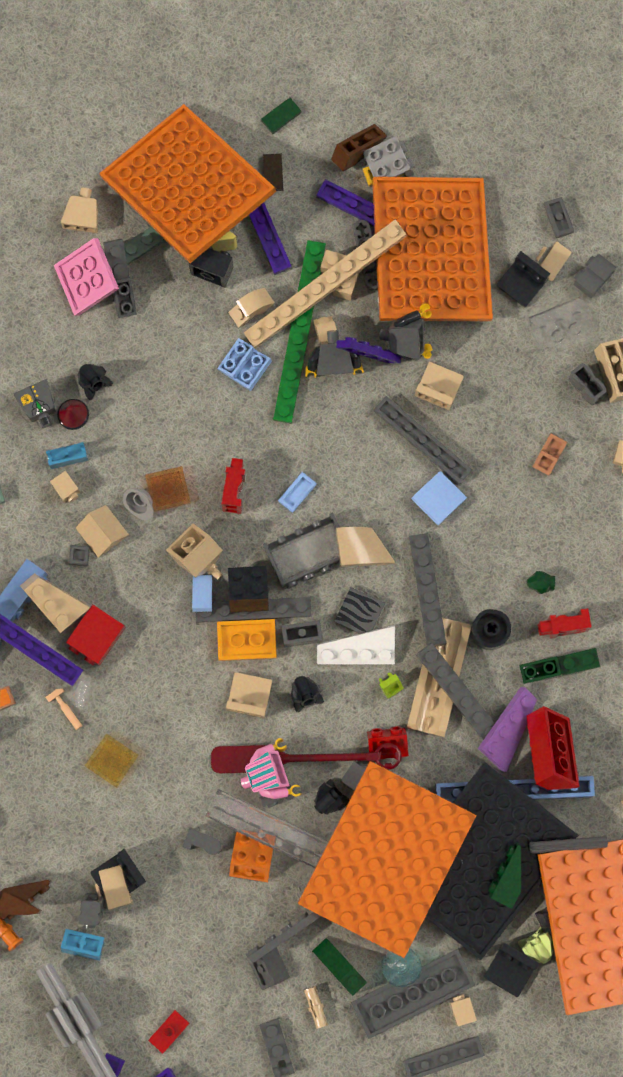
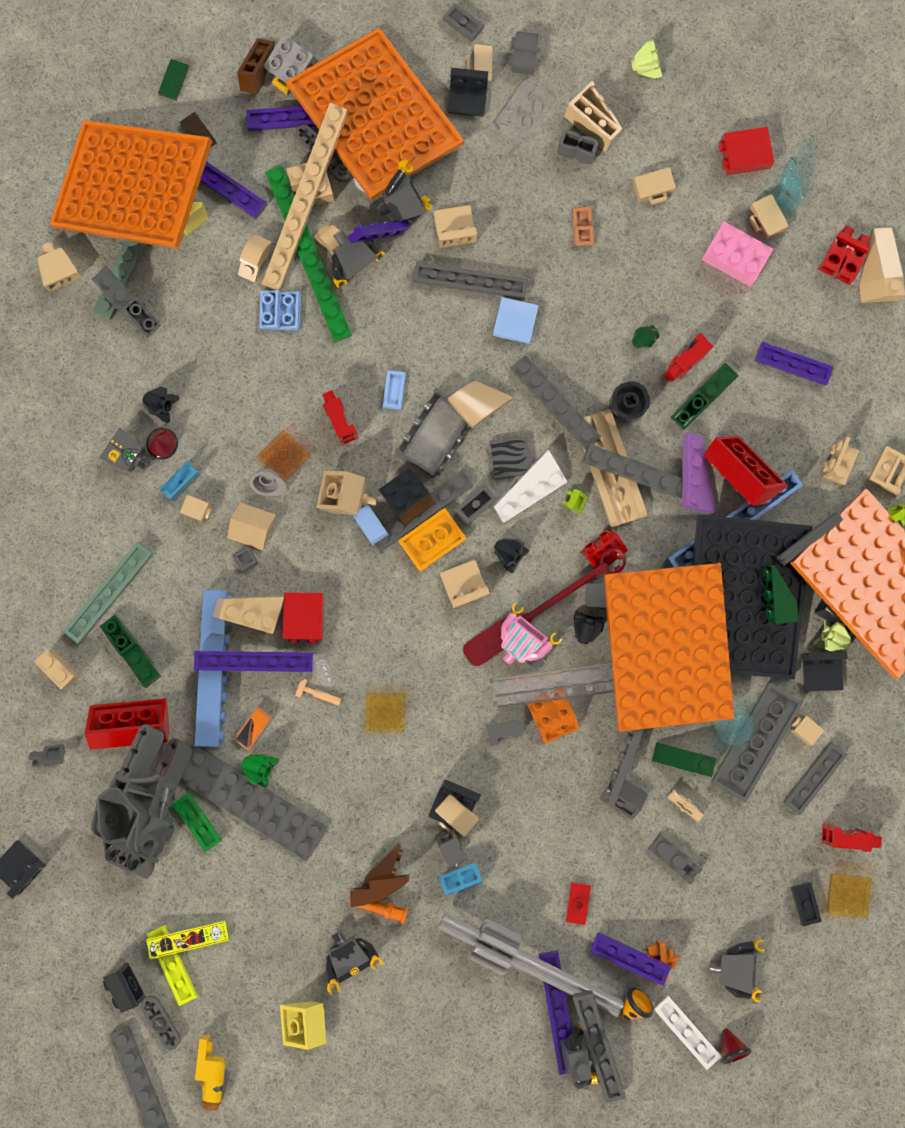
camera: 35 degrees left, 5 degrees up
bright pink plate [54,238,119,316] -> none
black brick [189,247,234,288] -> none

